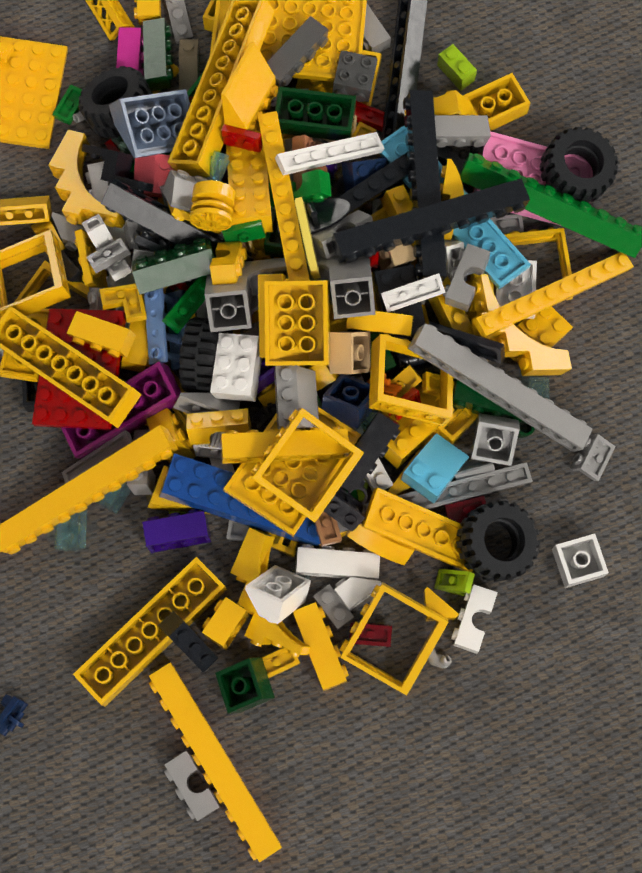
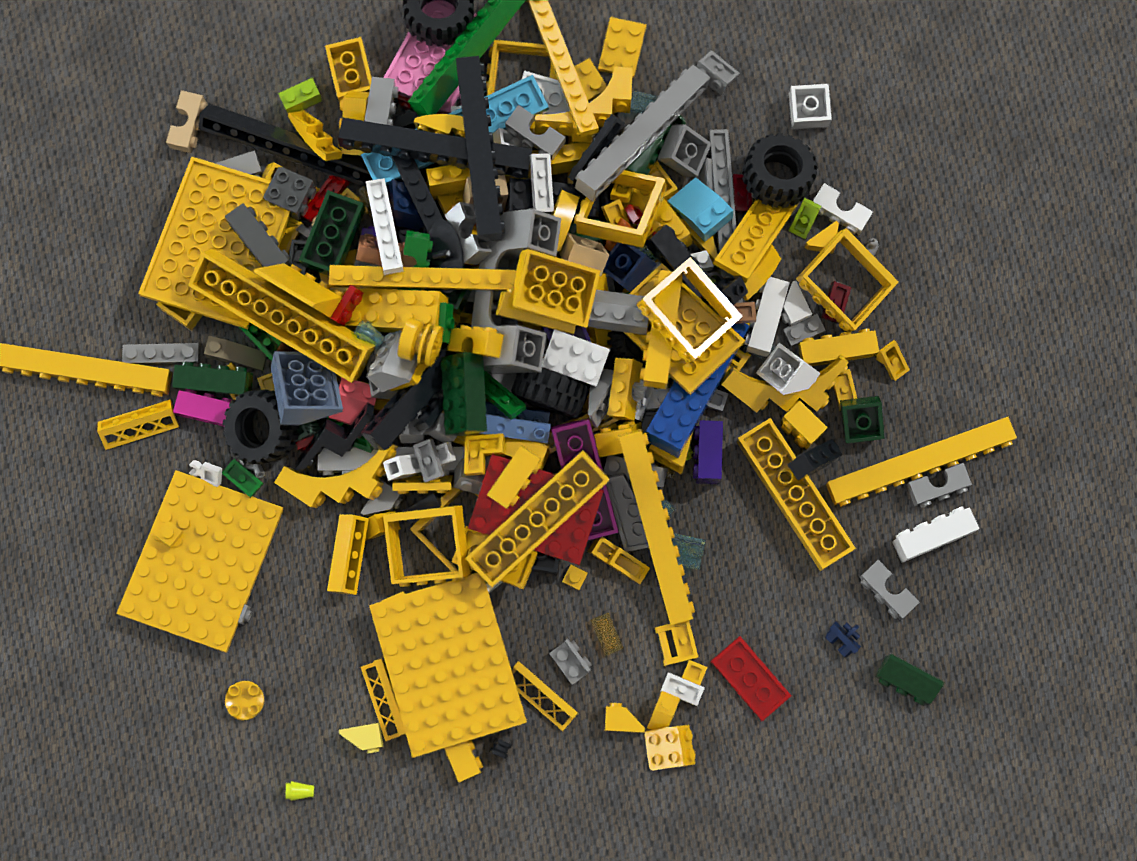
camera: 75 degrees left, 5 degrees up
light yellow tile [294,197,321,279] -> none
none -> white plate [189,460,222,487]
none -> yellow slope [288,110,342,161]
none -> yellow plate [562,564,588,591]
none -> yellow slope [587,537,650,584]
none -> yellow plate [598,17,646,78]
none -> light grey arch [859,560,920,620]
none -> yellow slope [876,340,910,381]
none -> white brick [892,506,979,563]

